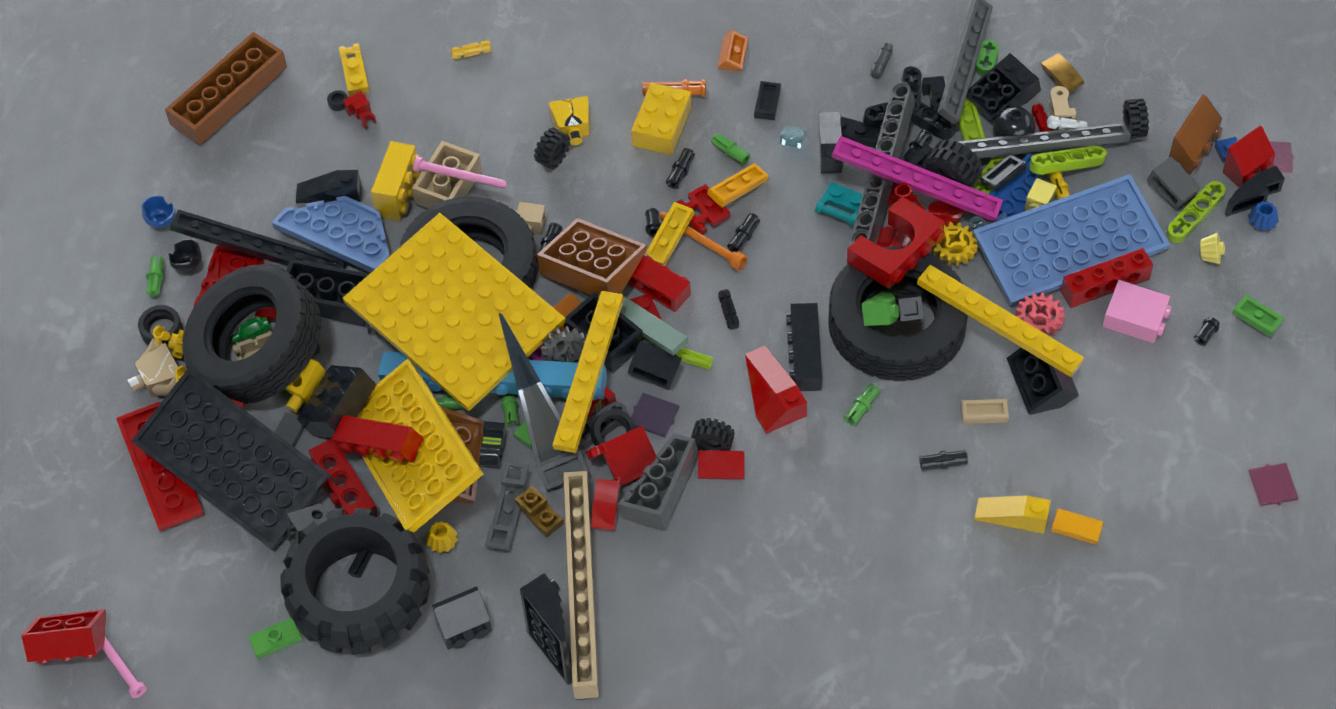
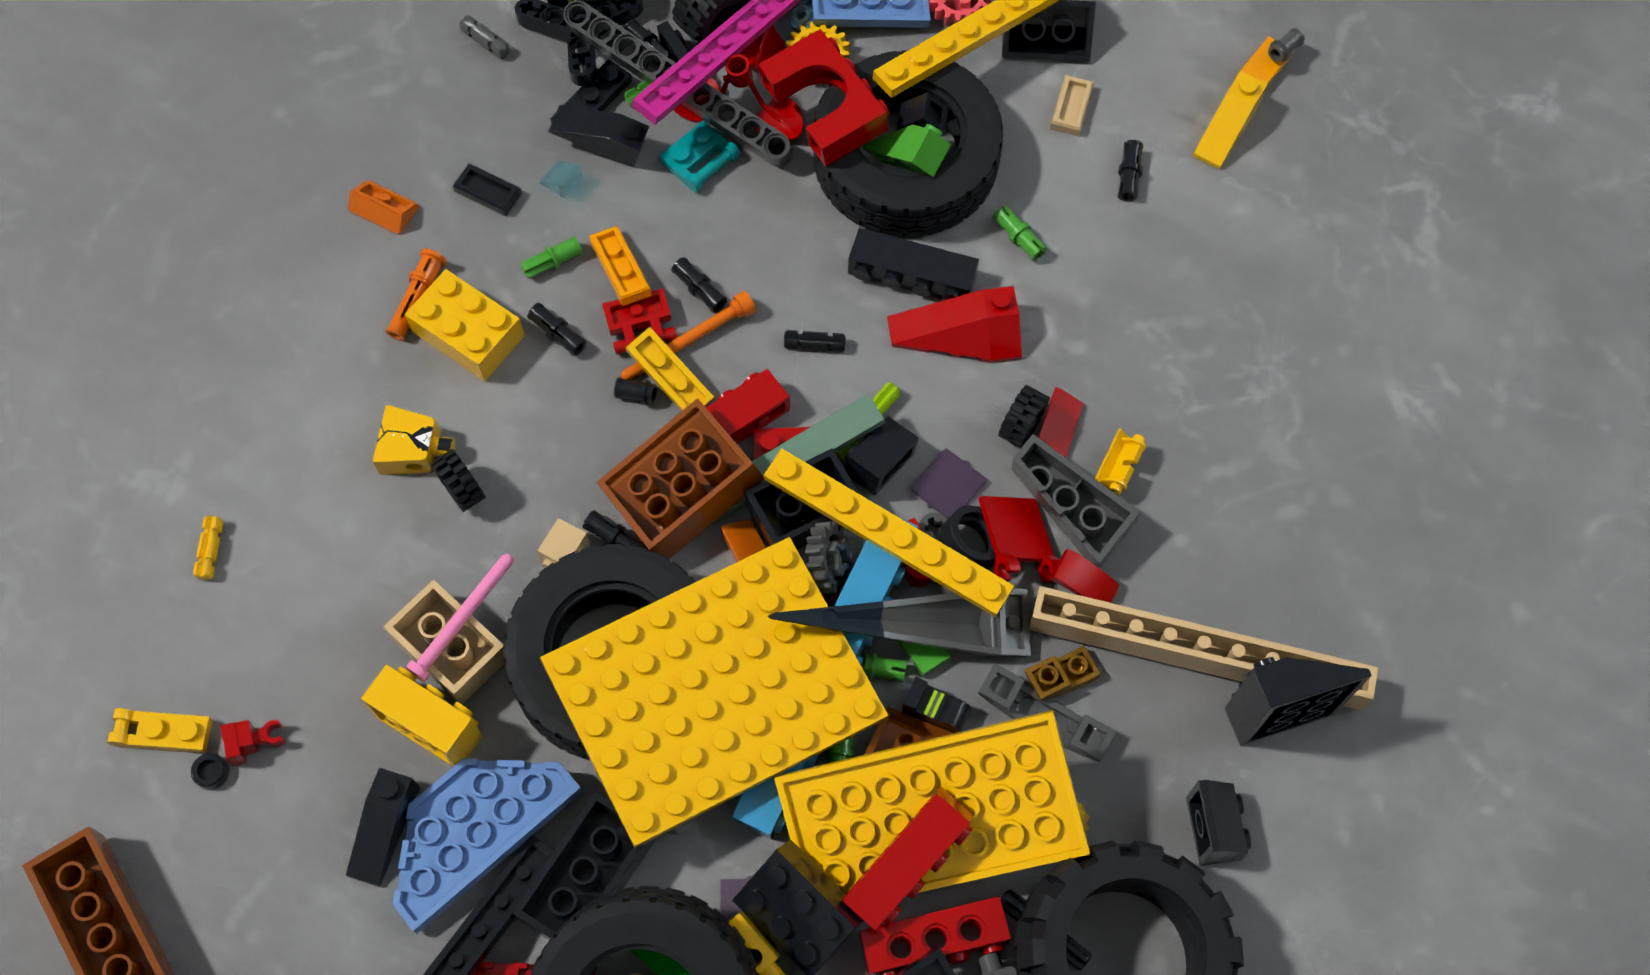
camera: 75 degrees left, 10 degrees up
none -> yellow hinge [1095,428,1147,495]
none -> dark grey pin [1268,28,1305,62]

